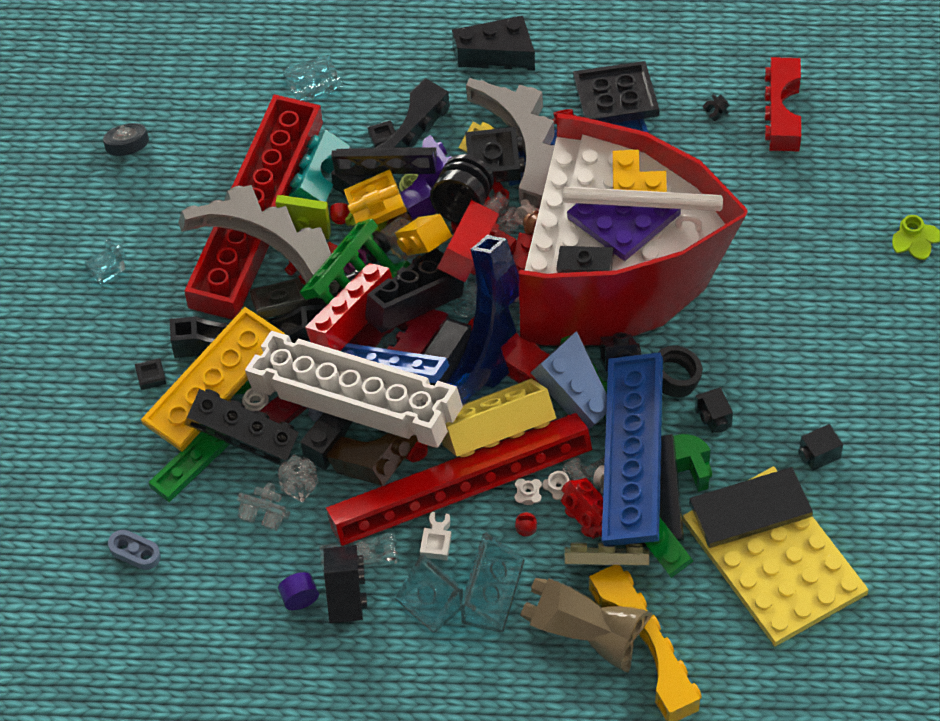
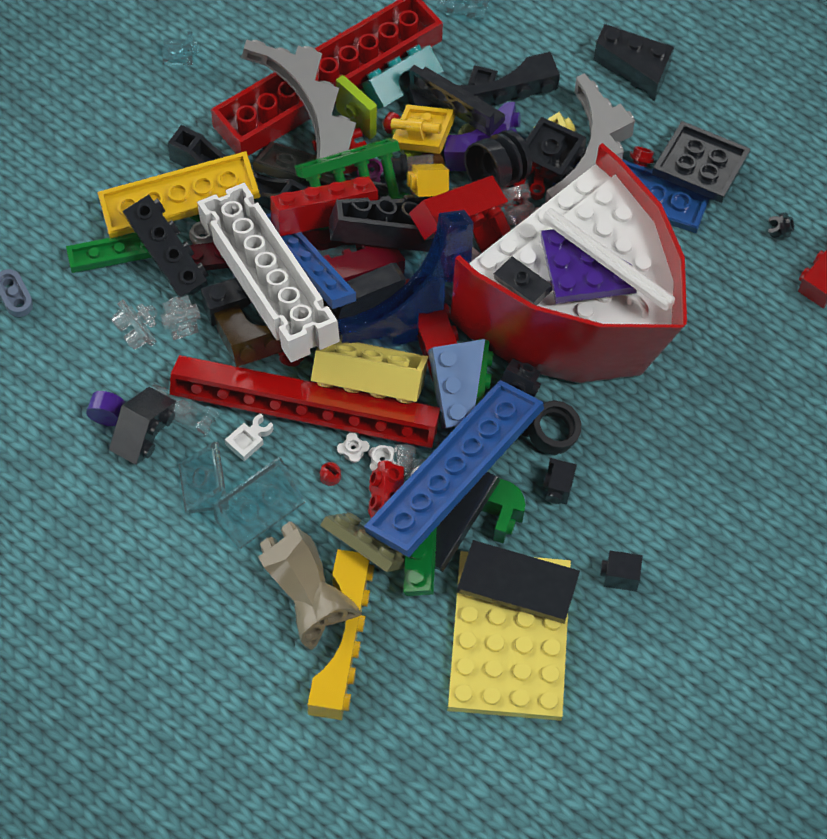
camera: 30 degrees right, 5 degrees up
black tile [135,358,167,390] -> none
yellow plate [612,150,667,192] -> none

